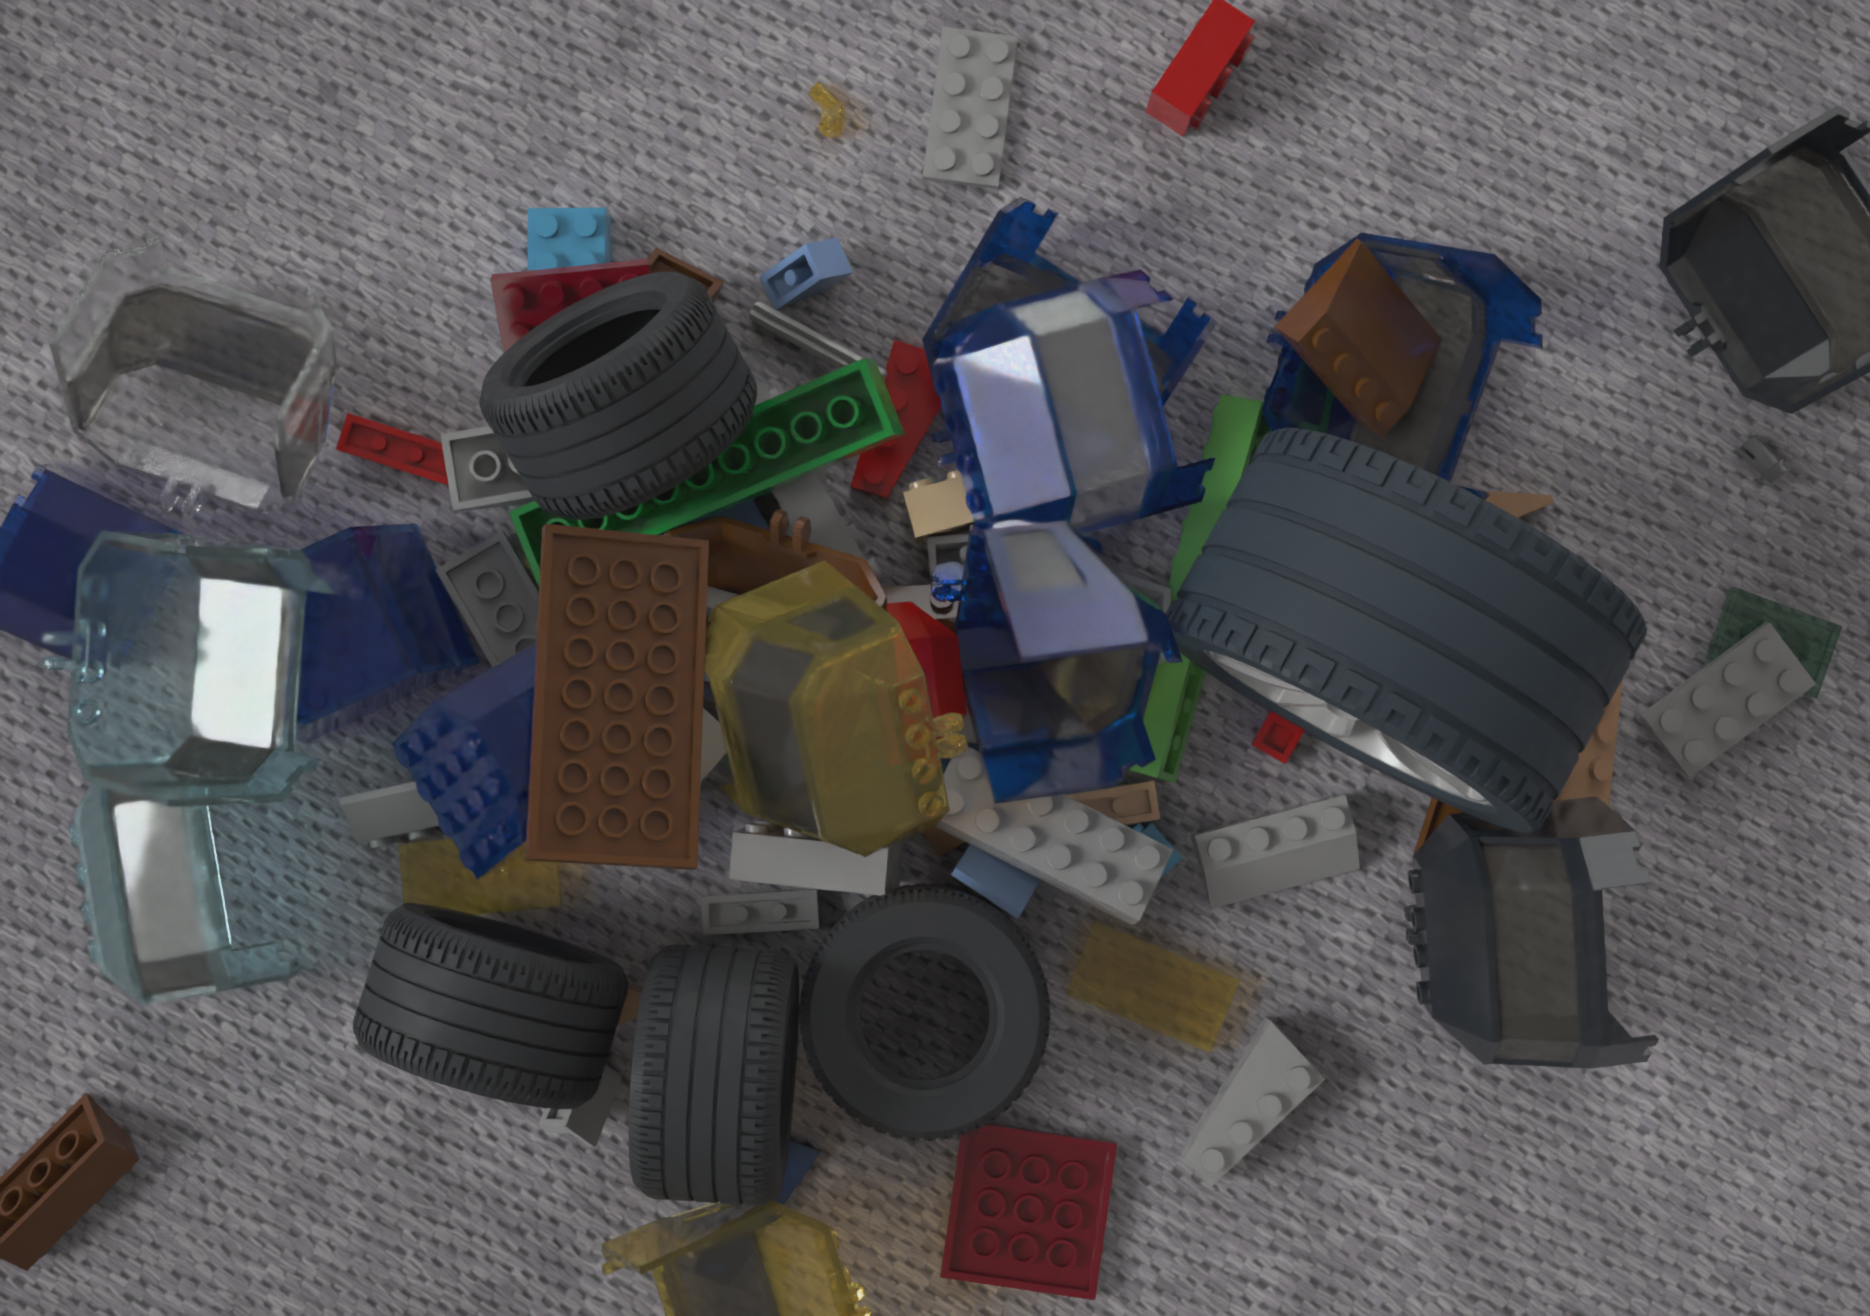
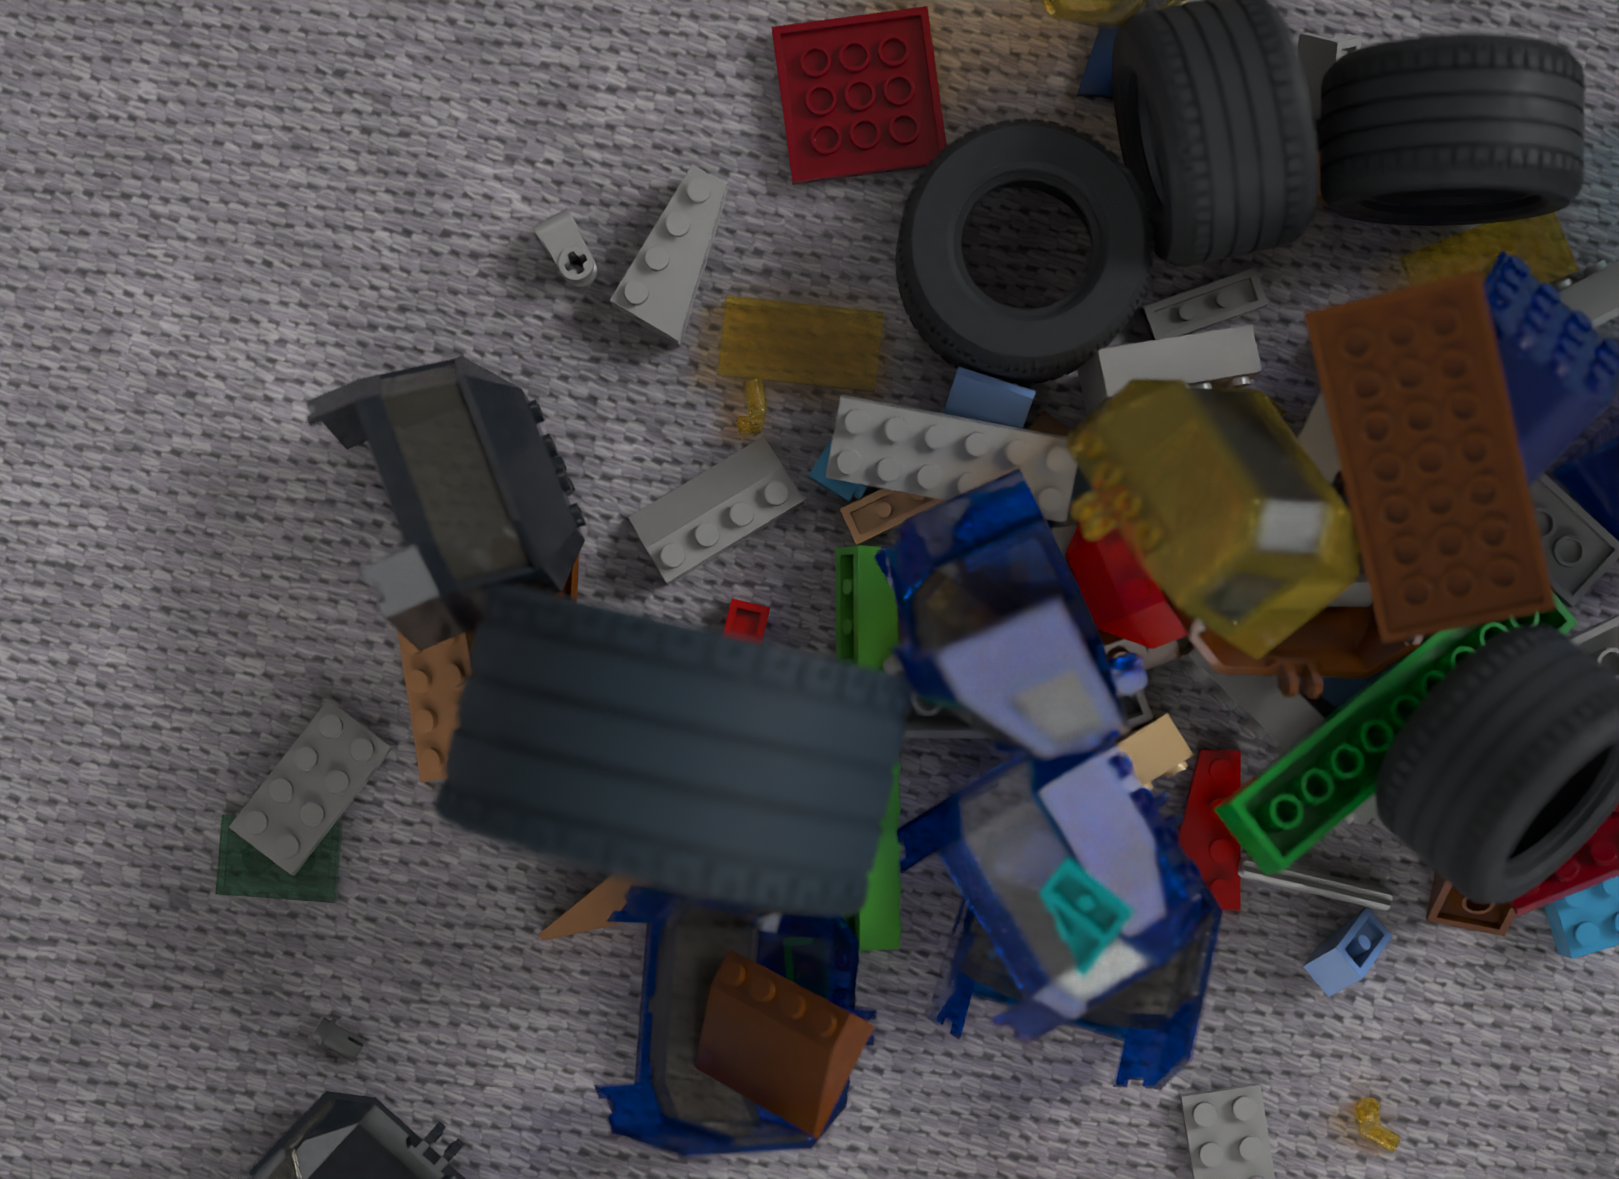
camera: 170 degrees right, 0 degrees up
none -> light grey piece [533,209,597,288]
none -> clear yellow arm [736,378,768,437]
none -> teal wing [1039,857,1136,977]

